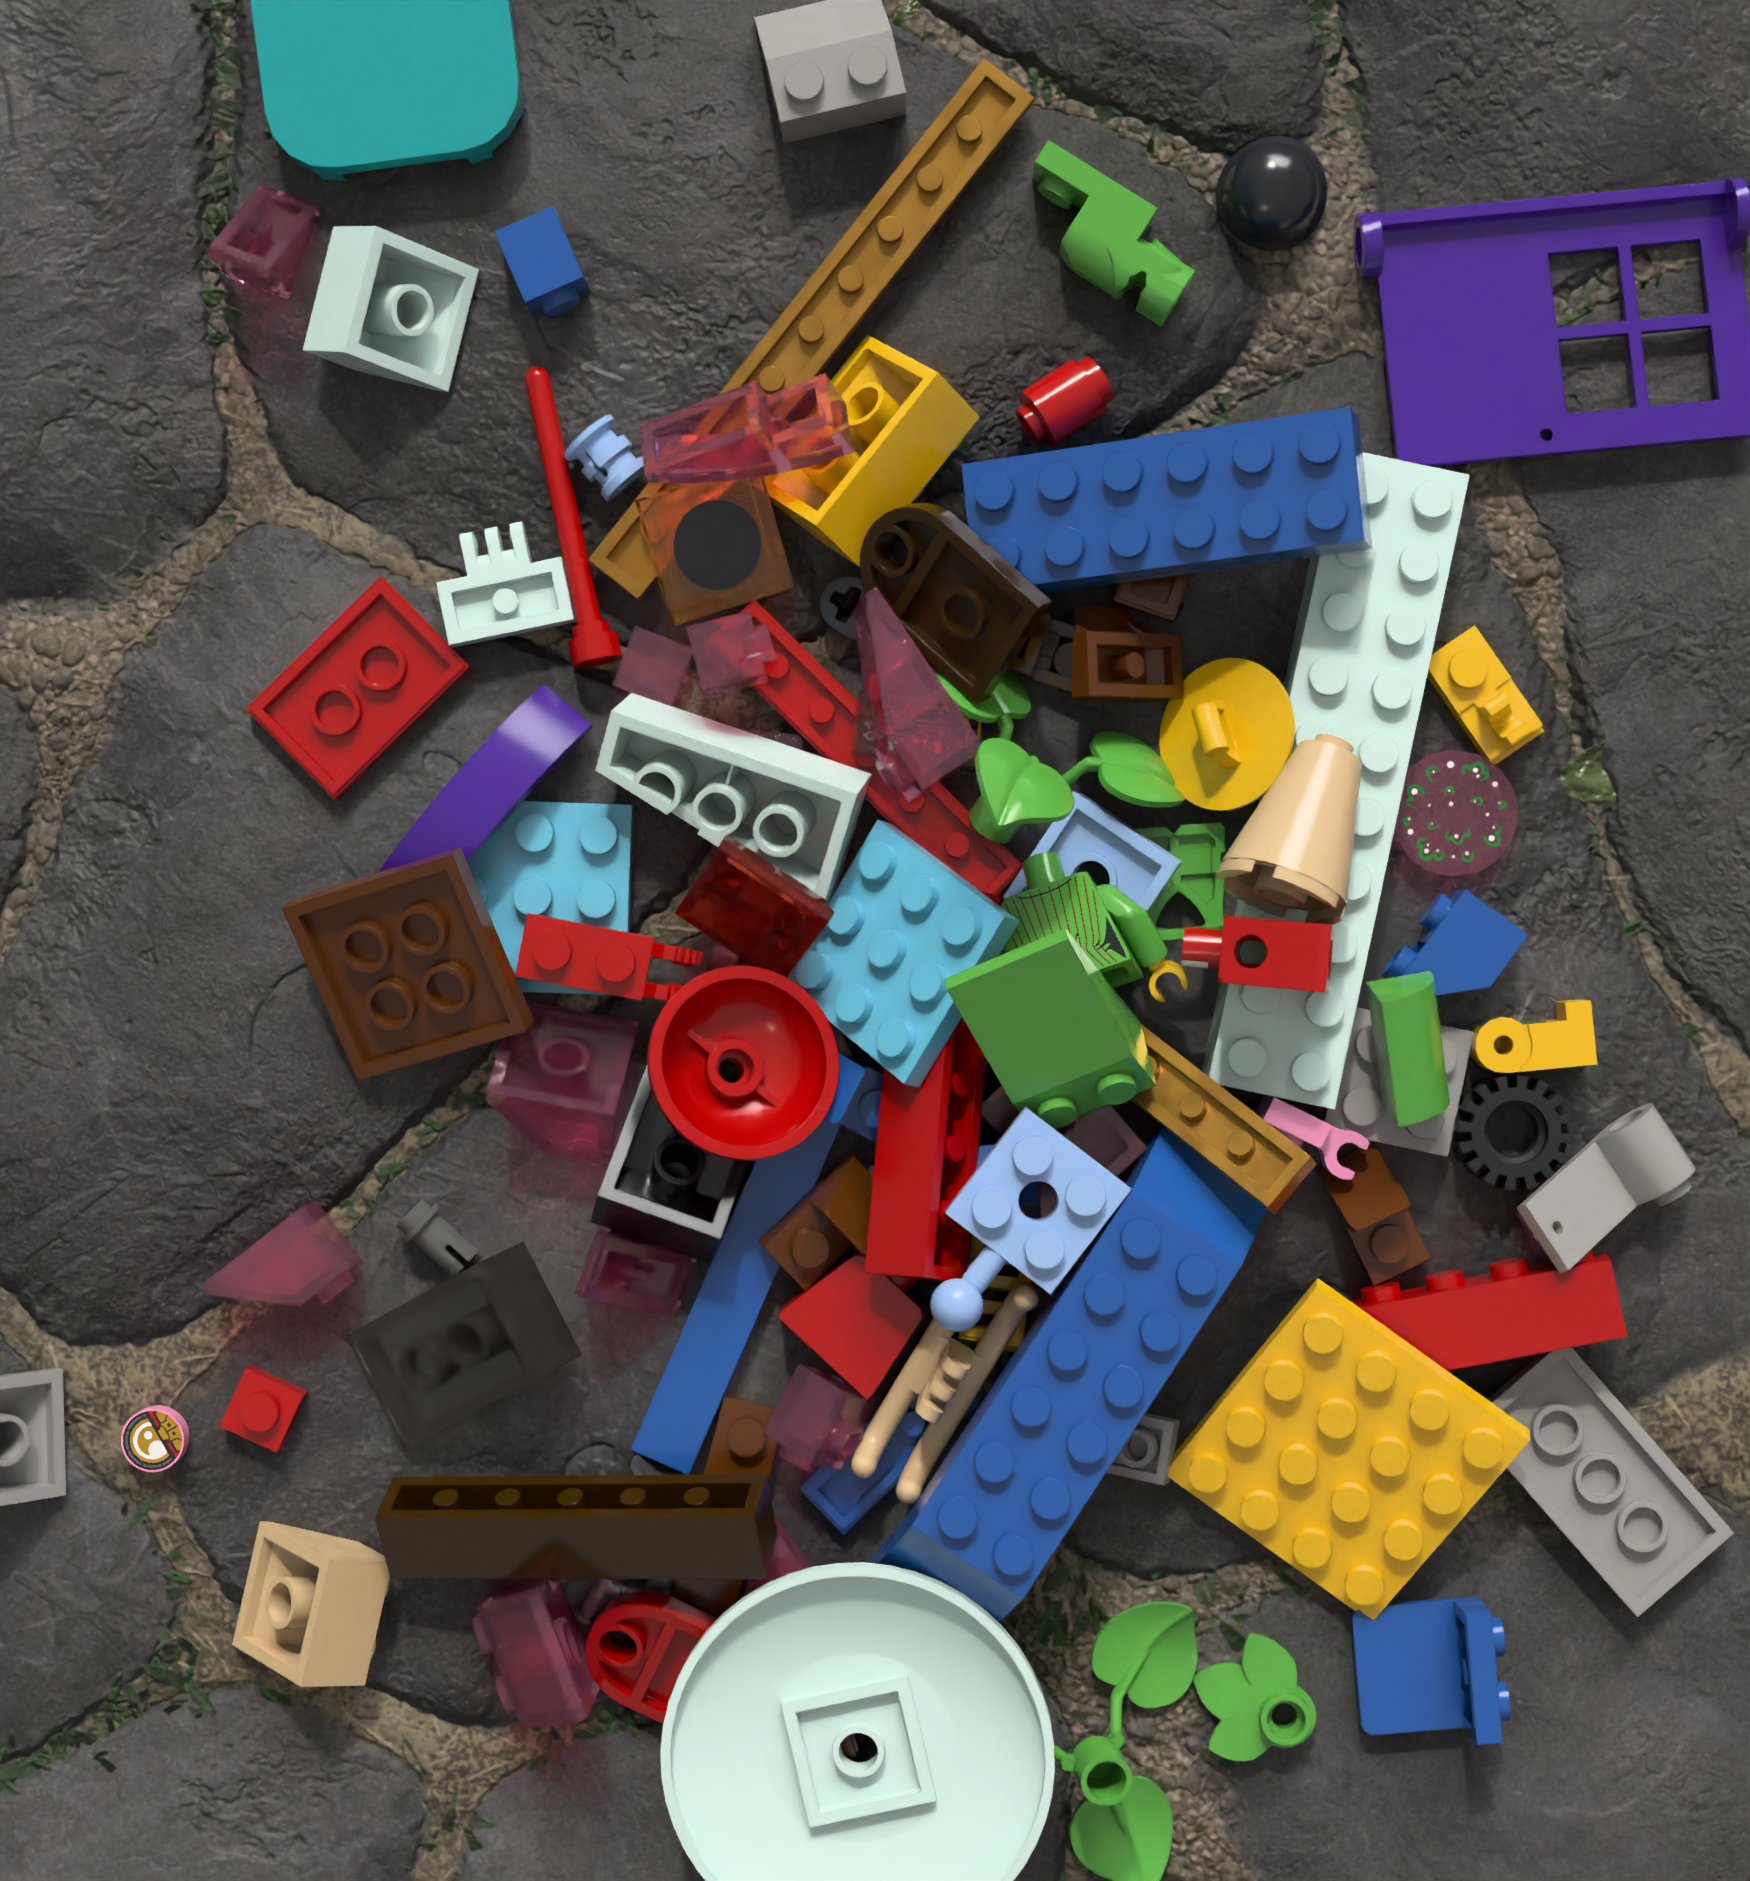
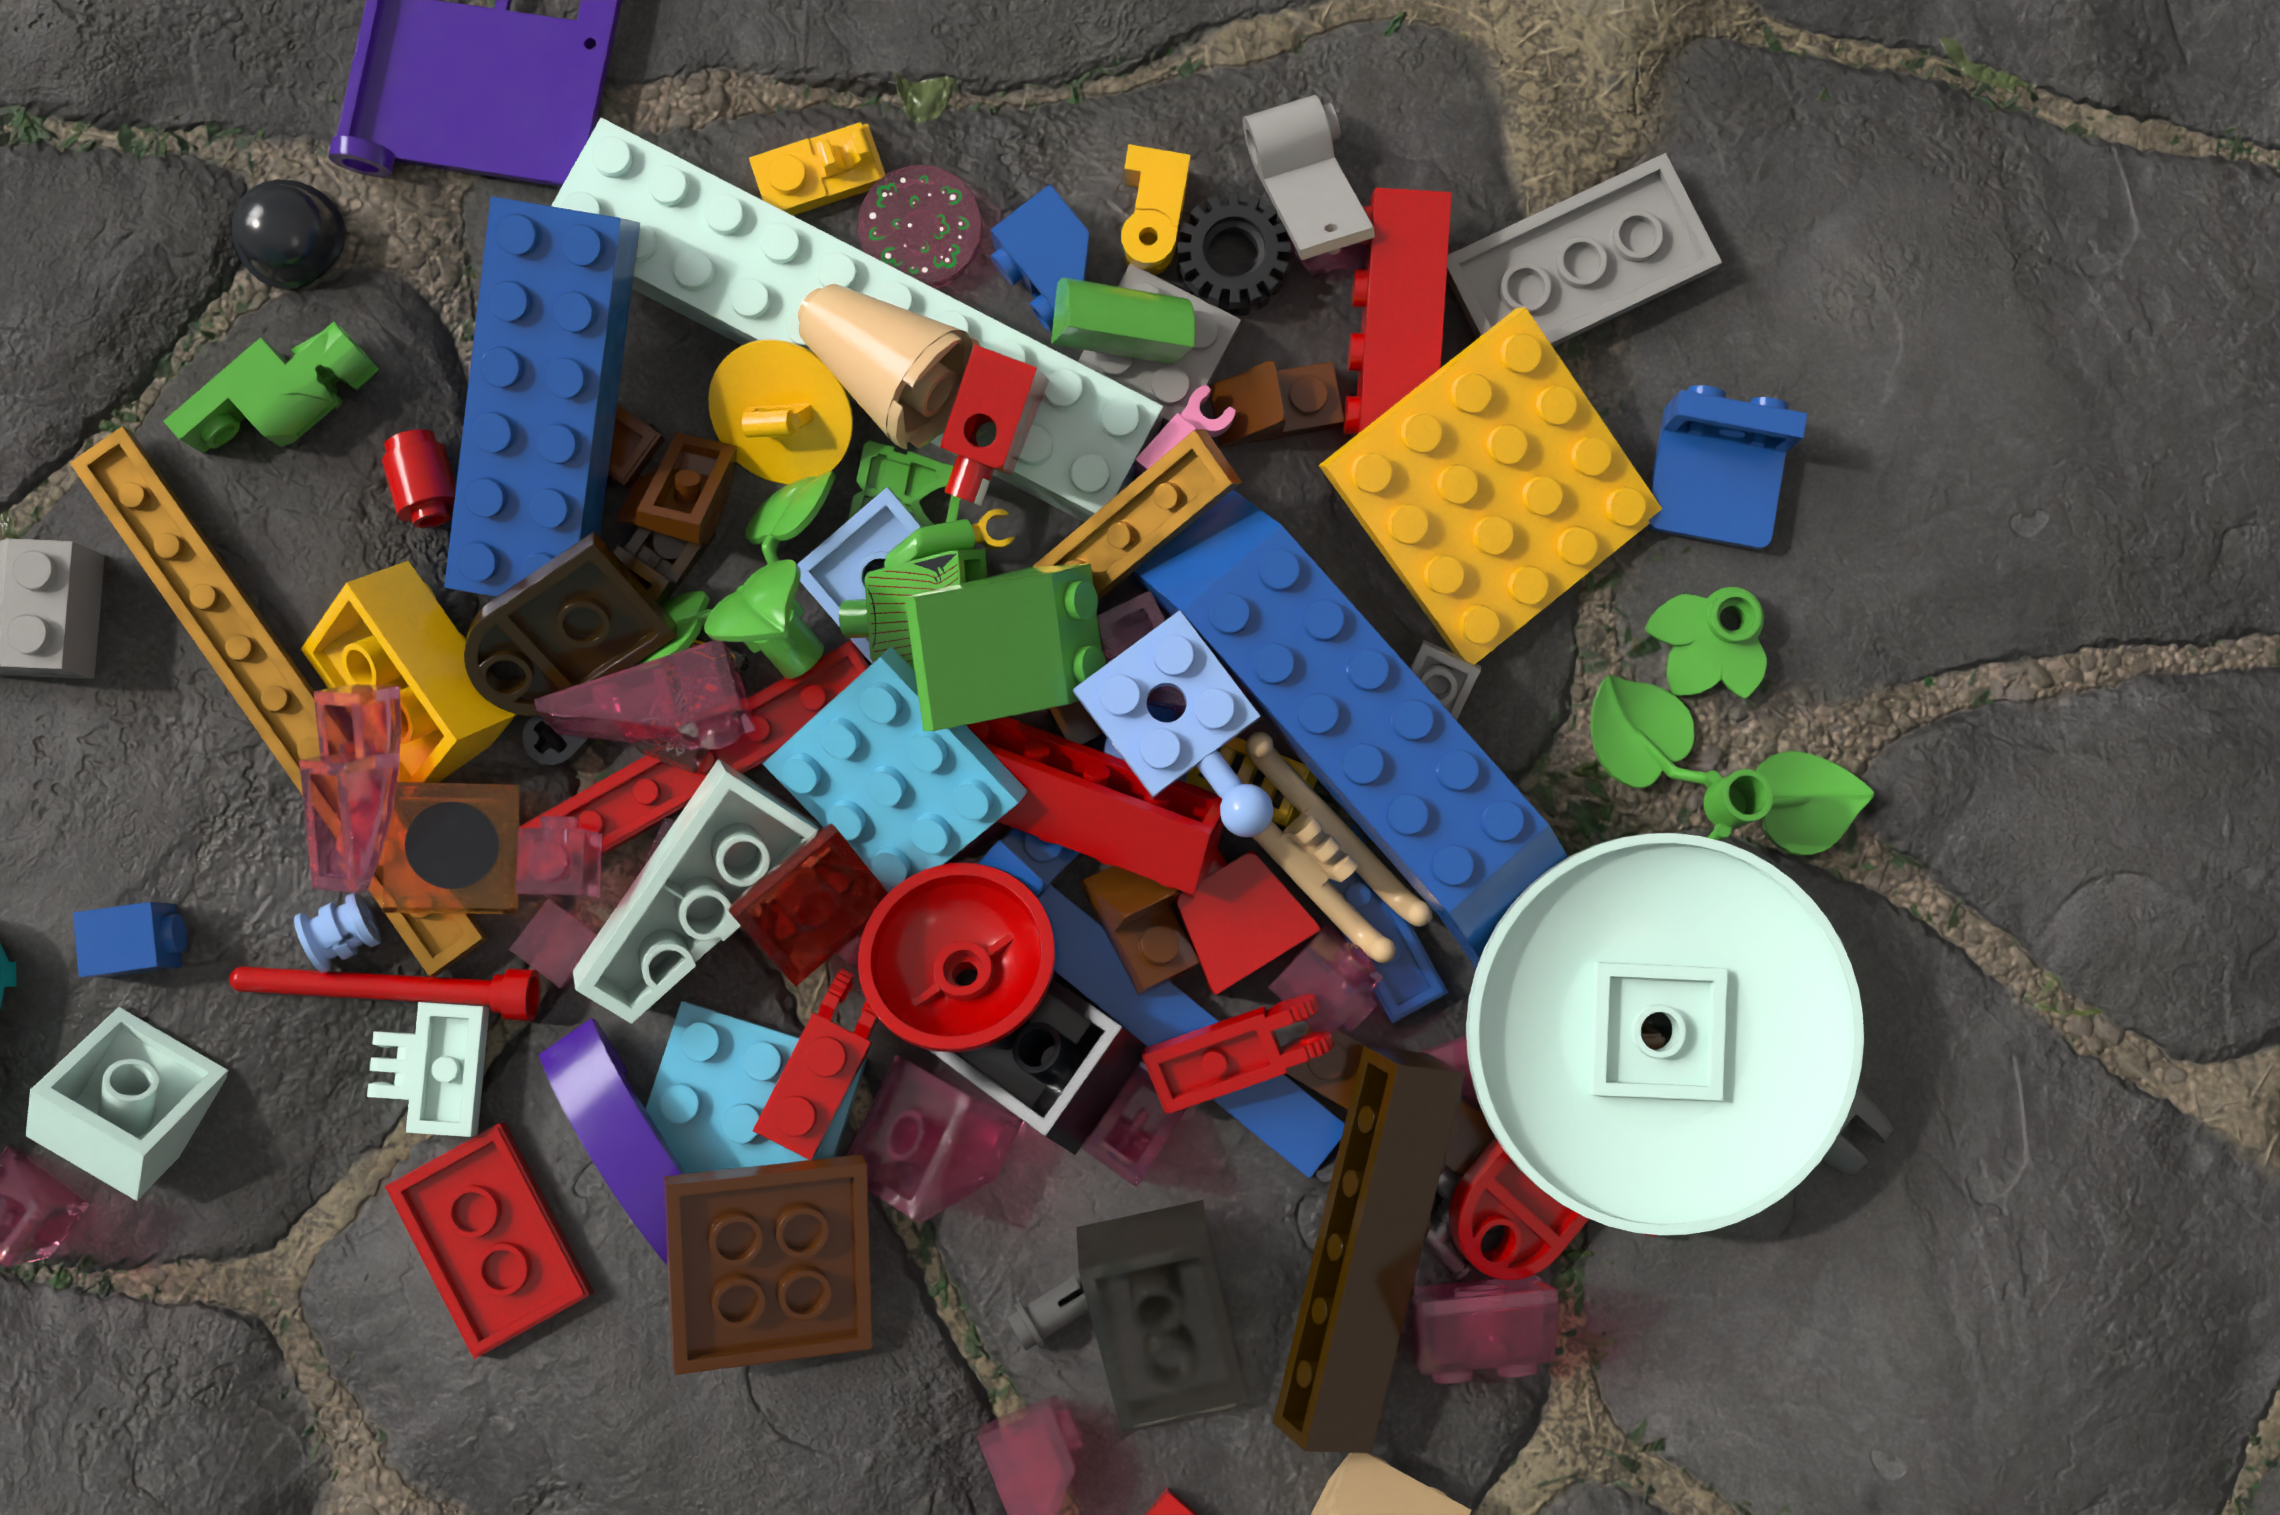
camera: 75 degrees left, 5 degrees down
none -> red hinge [1142,993,1335,1114]

